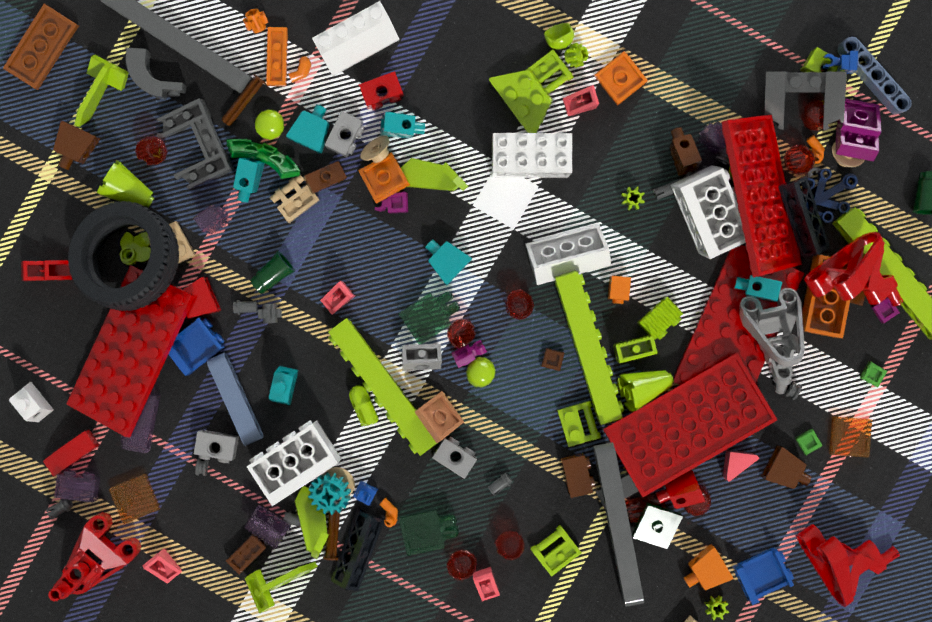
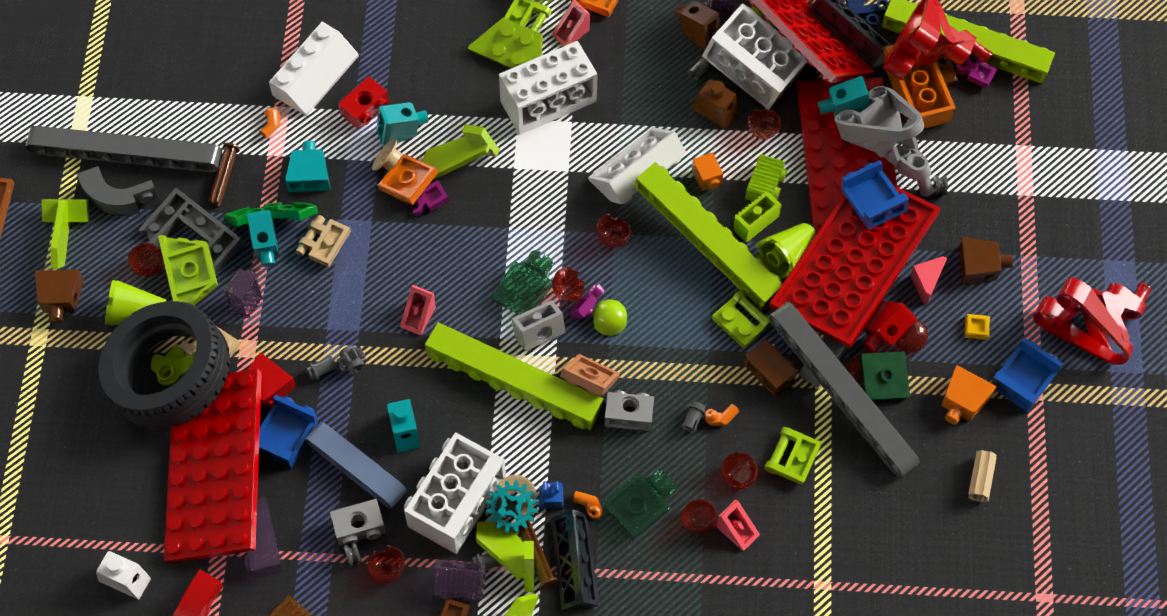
camera: 25 degrees left, 25 degrees down
red slope [21,260,72,281] -> none
orange gear [243,9,268,33] -> none
dark green plant [250,251,295,294] -> none
lime hair [255,109,284,140] -> none
orange plate [266,27,288,86] -> none
reddish brown plate [303,161,347,195] -> none
light grey brick [325,111,365,157] -> none
lime arm [349,385,379,427] -> none
teal torso [425,239,472,285] -> none
reddish brown tile [541,348,565,371] -> none
lime gear [621,187,645,210] -> none
lime gear [705,595,729,620] -> none
bright green tile [795,429,822,455] -> none
clear orange tile [829,416,872,457] -> none
bright green tile [860,361,887,388] -> none
none -> lime wing [158,235,218,306]
none -> clear red hair [367,545,405,584]
none -> reddish brown torso [692,79,738,130]
none -> orange arm [704,404,739,426]
none -> clear red hair [747,109,782,140]
none -> blue panel [841,160,909,230]
none -> yellow tile [965,314,990,340]

